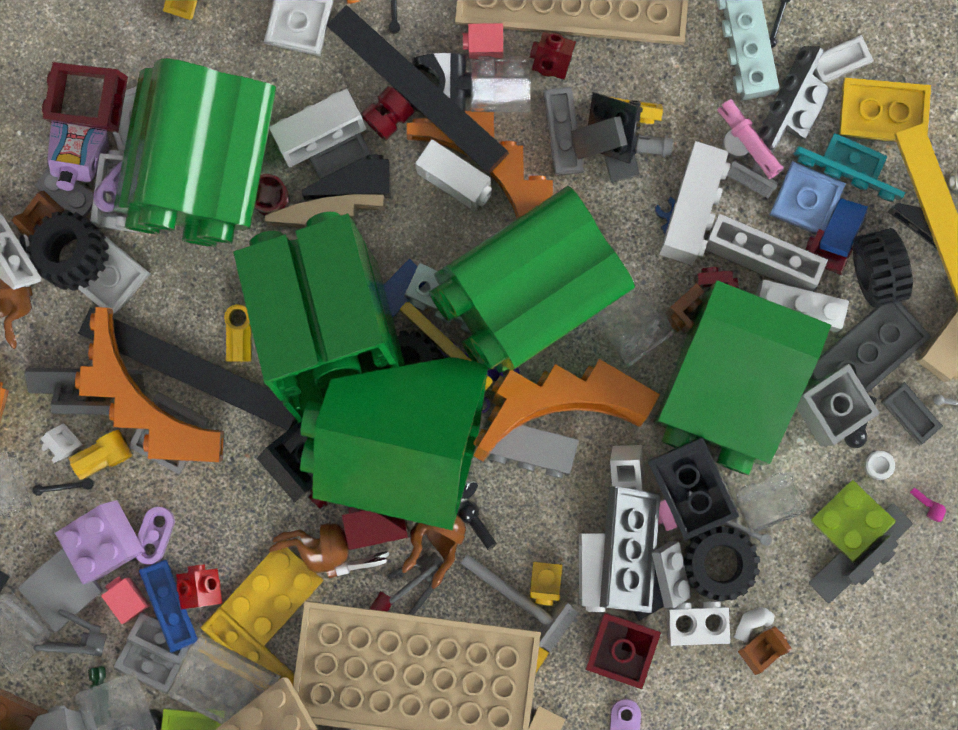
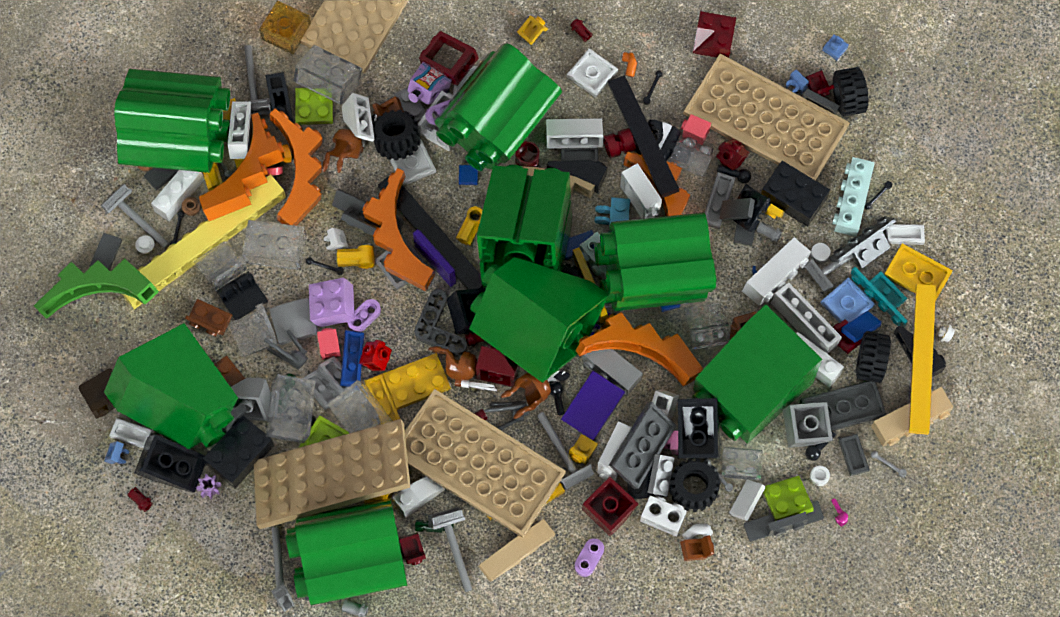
camera: 25 degrees right, 15 degrees down
bright pink pin [717,99,784,179] -> none
none -> dark purple tile [413,229,456,287]
none -> dark grey beam [414,289,467,356]
none -> blue tile [459,165,478,185]
none -> dark purple tile [561,371,626,441]
none -> medium azure hinge [594,197,630,225]
none -> black bar [717,165,752,184]
none -> white tile [729,479,765,521]
none -> black brick [761,160,830,227]

